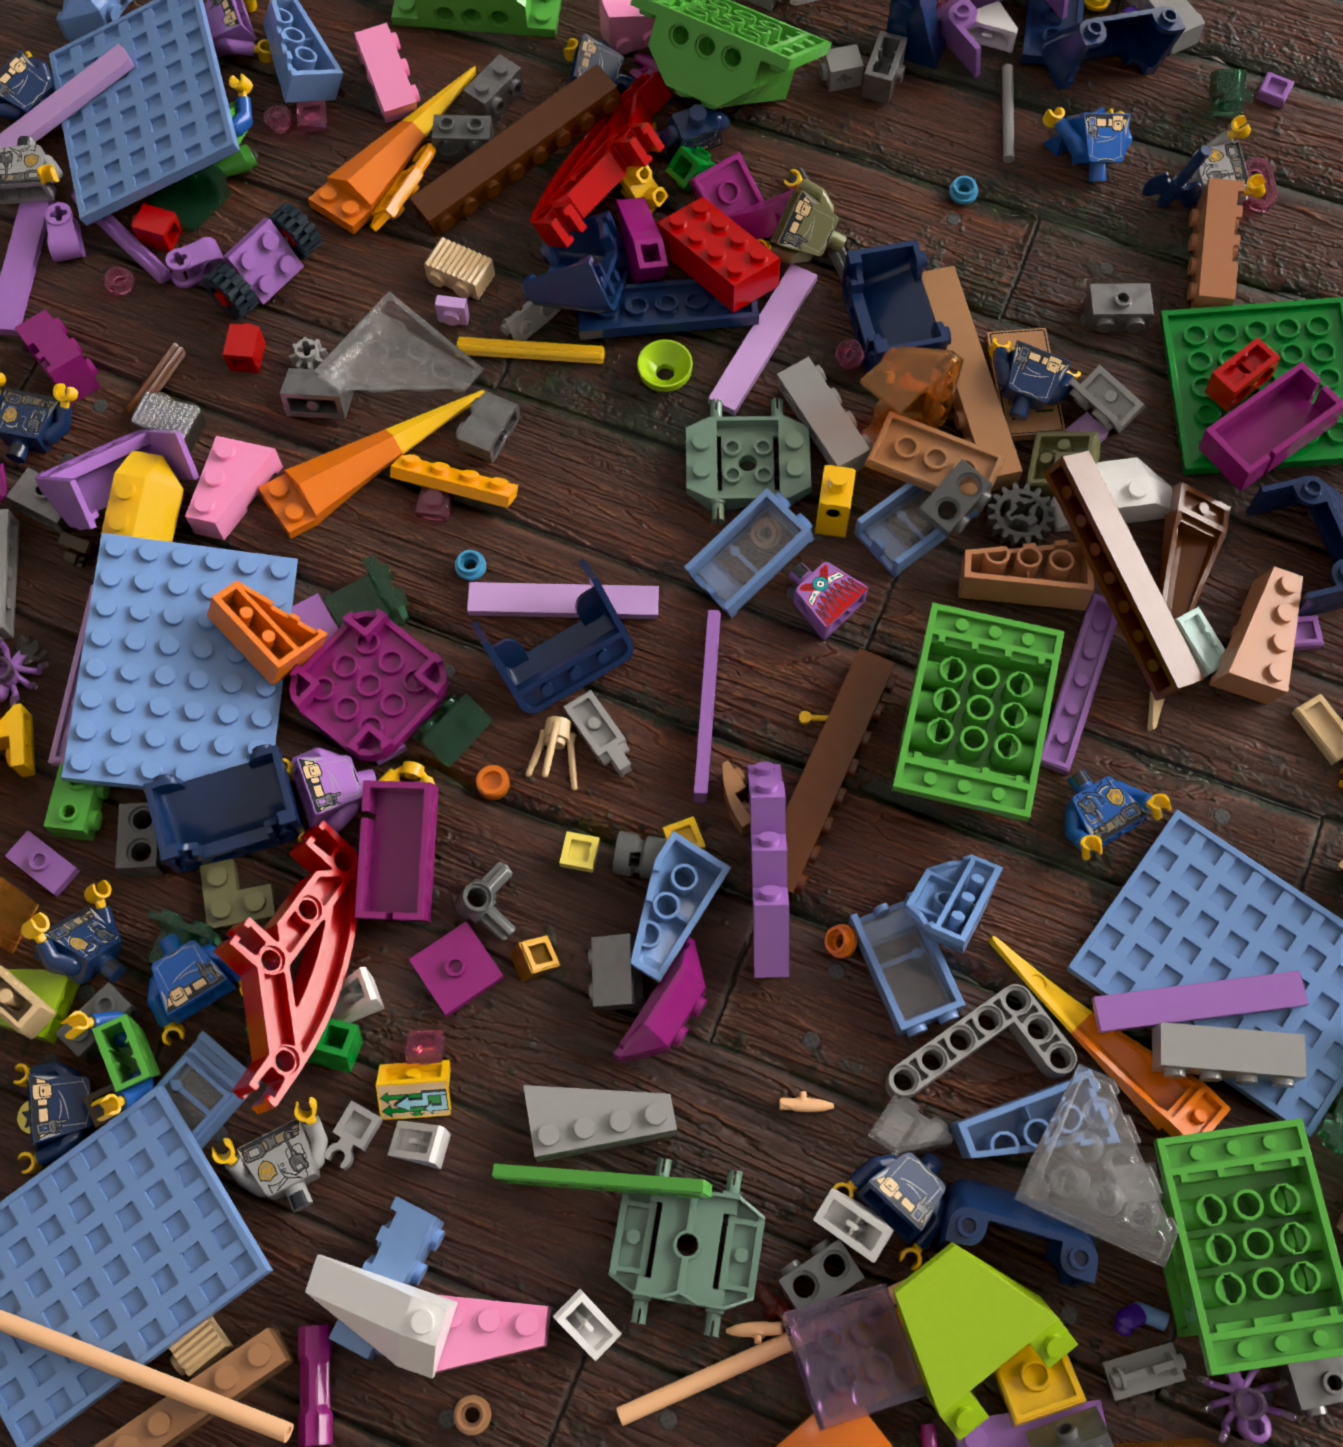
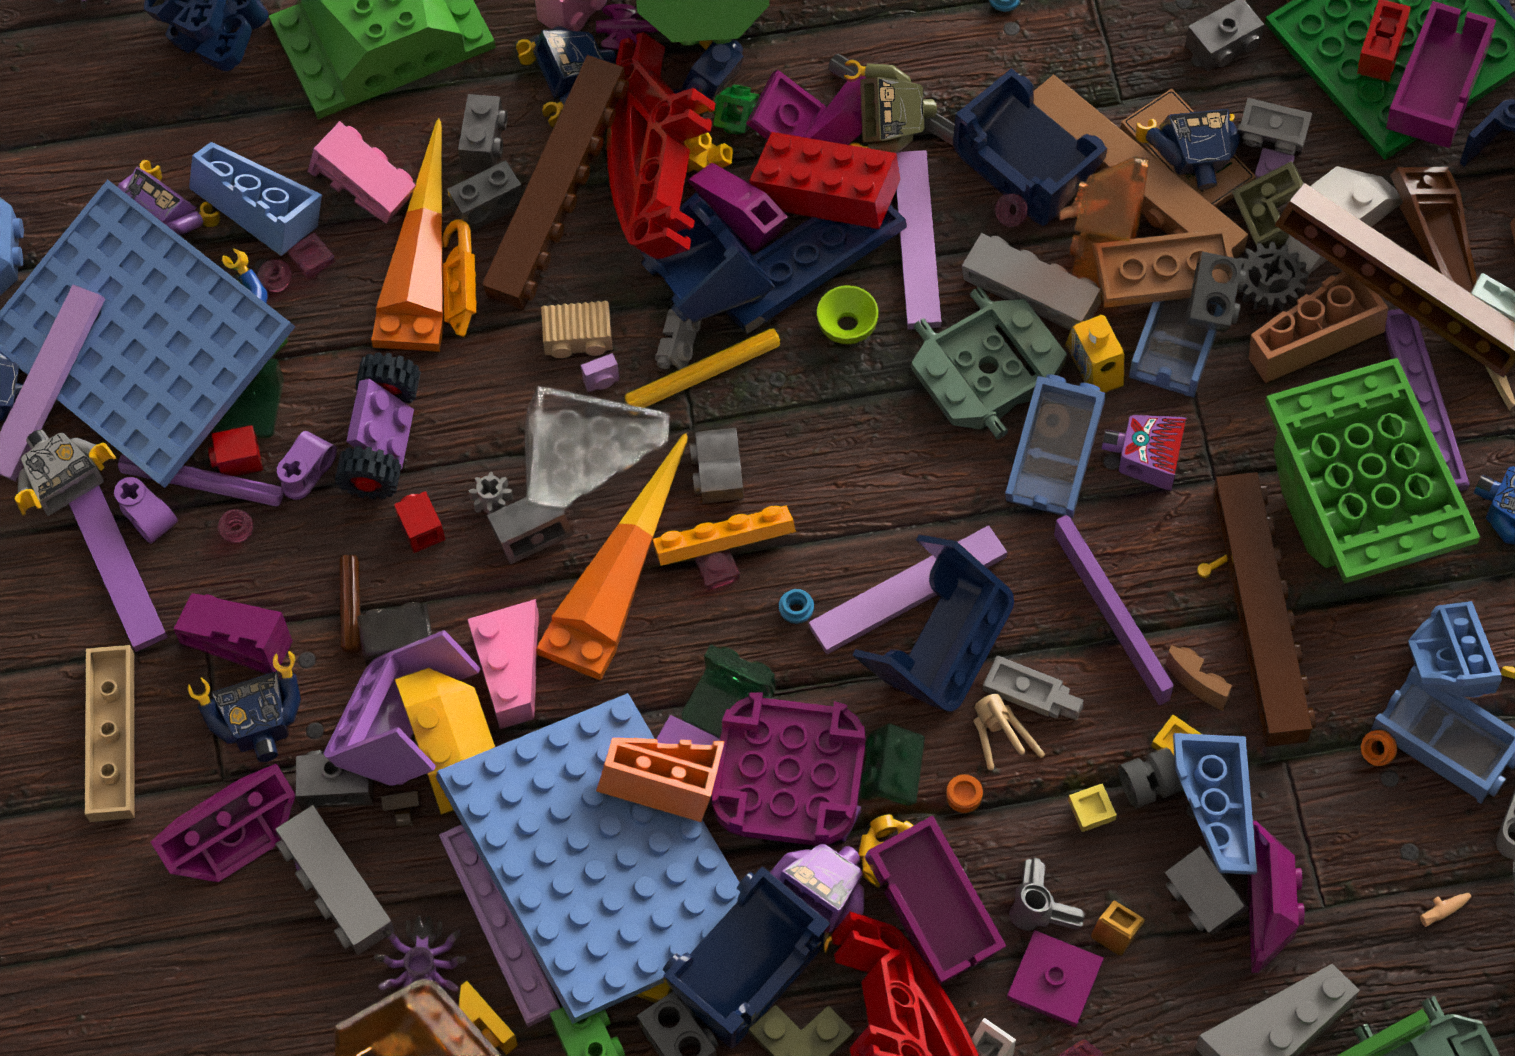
camera: 30 degrees left, 5 degrees down
medium lavender arch [748,761,789,978] -> none

